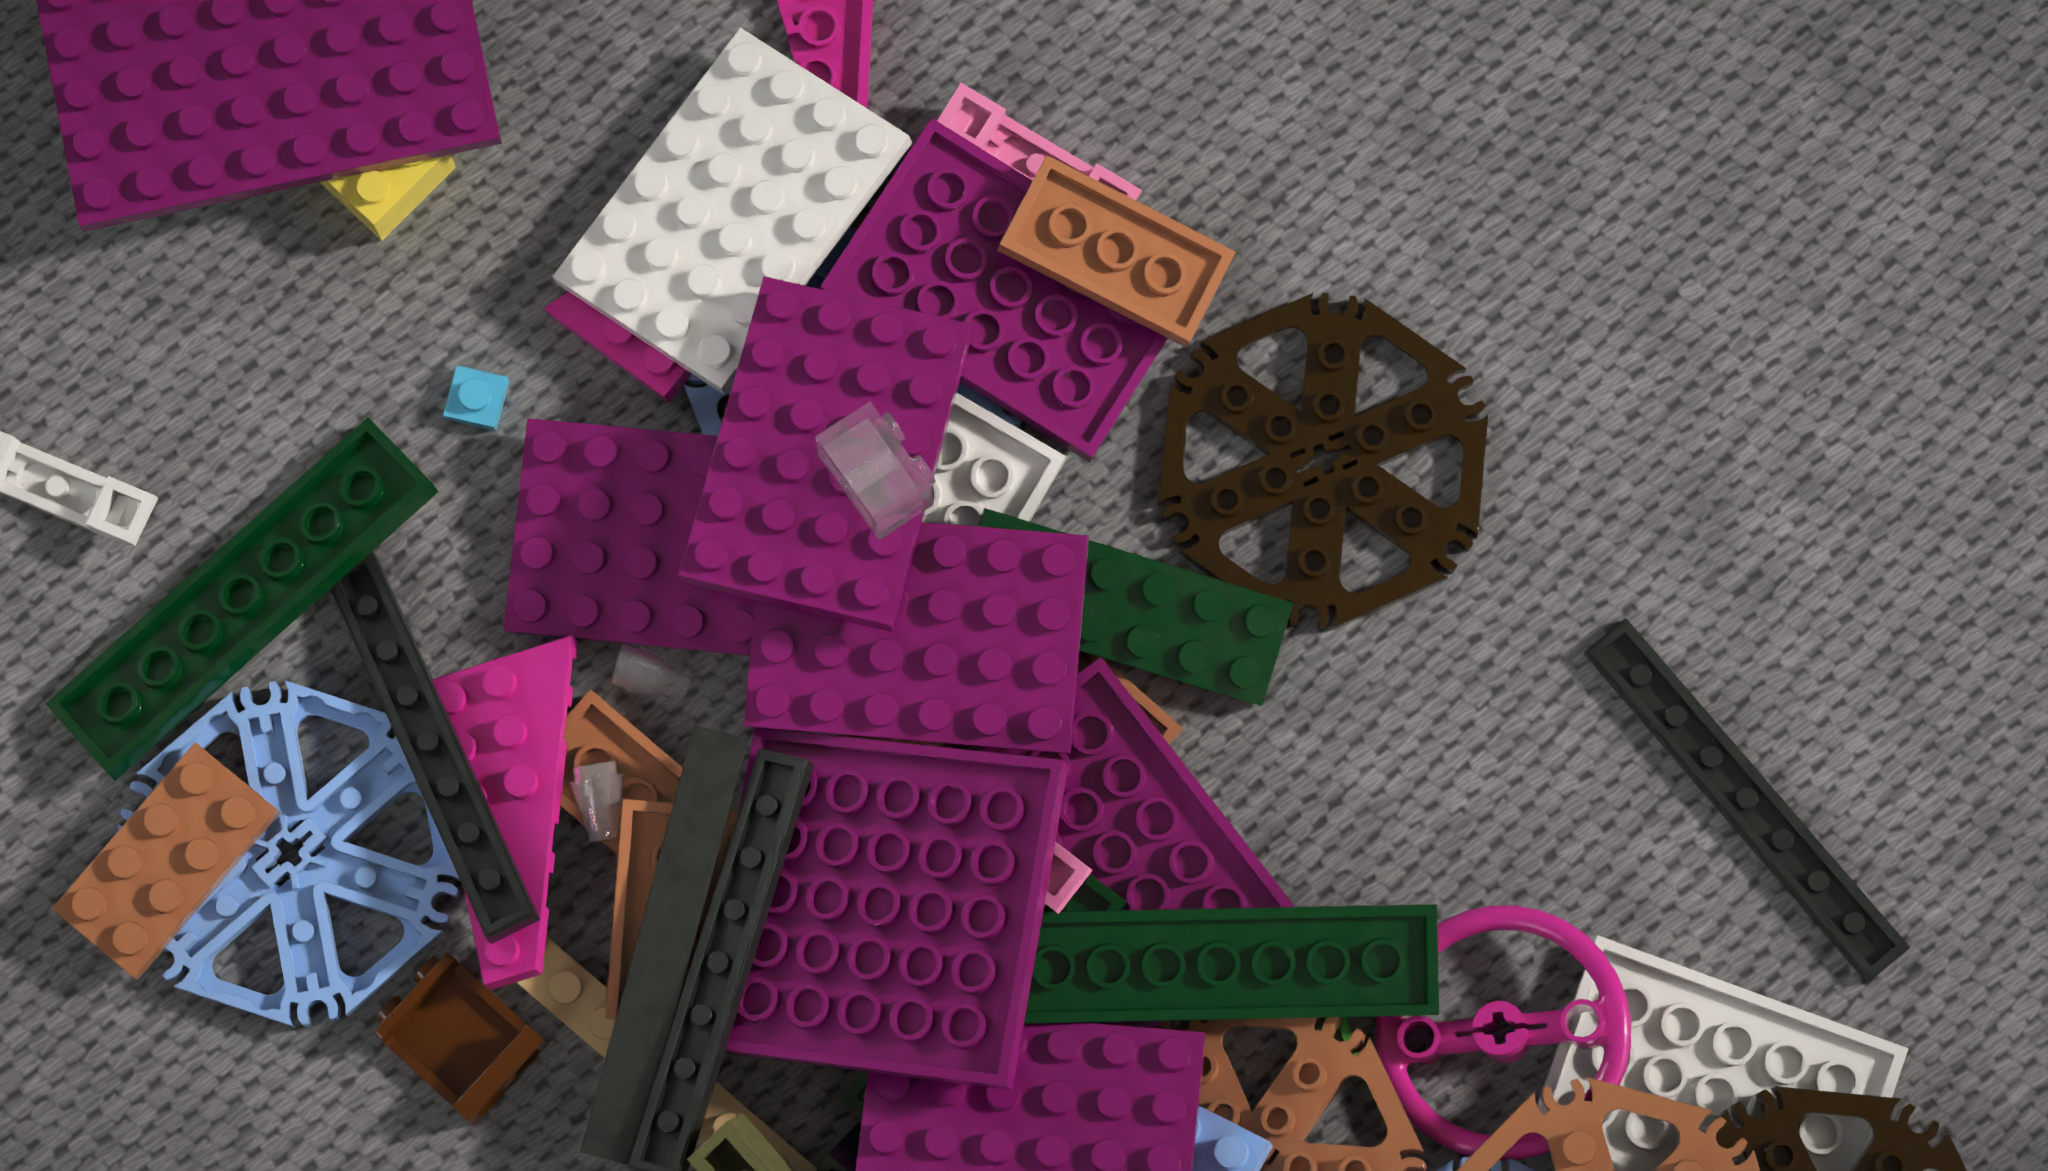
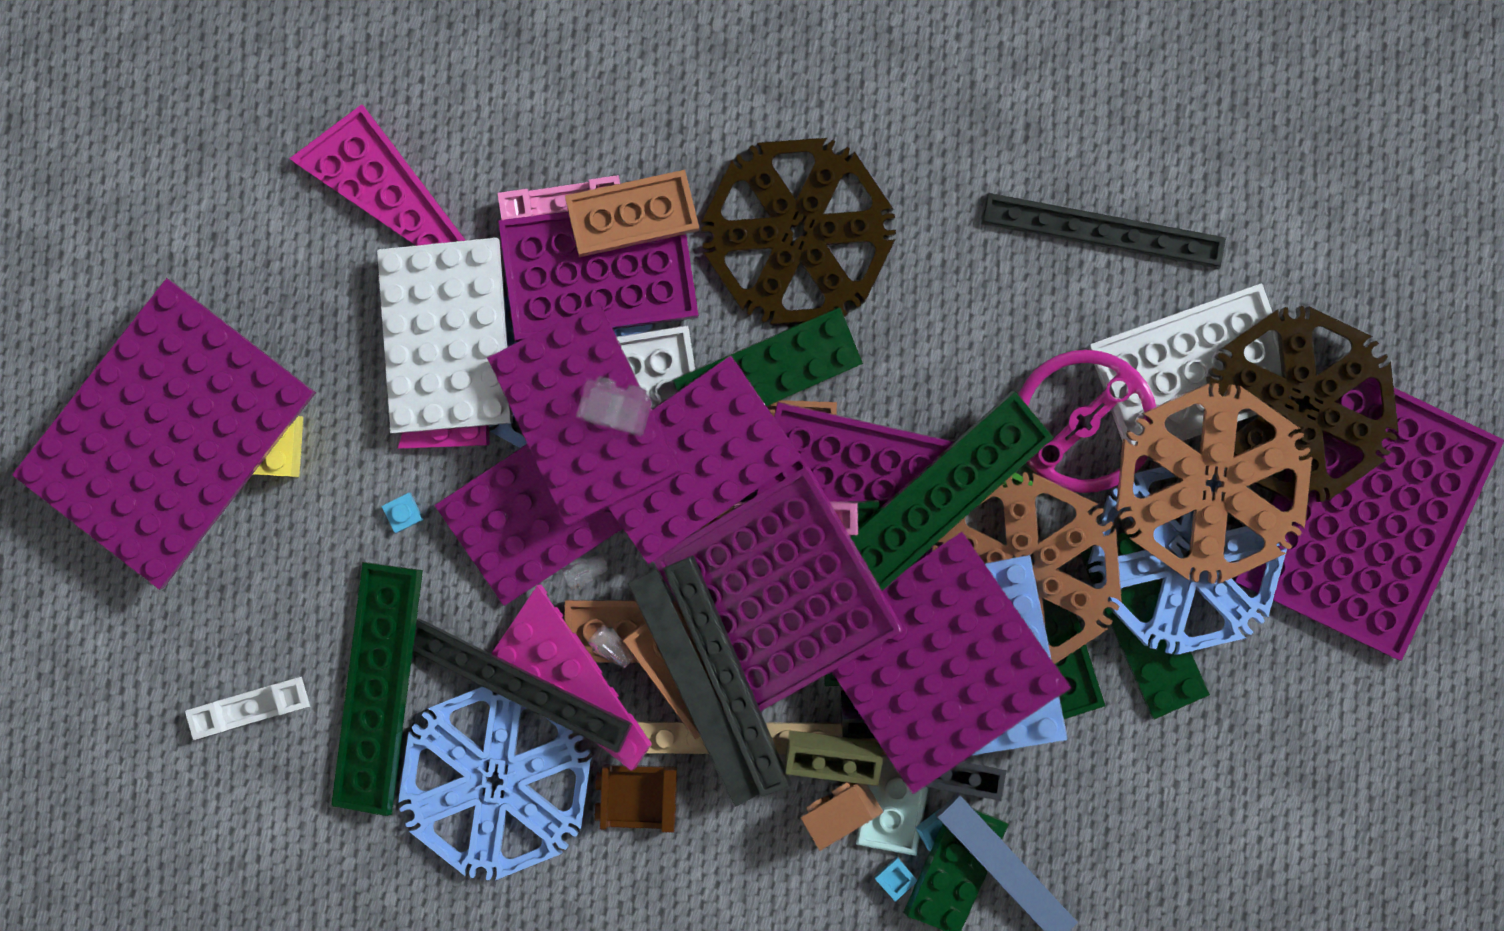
camera: 45 degrees left, 10 degrees up
nougat plate [52,742,280,980] -> none

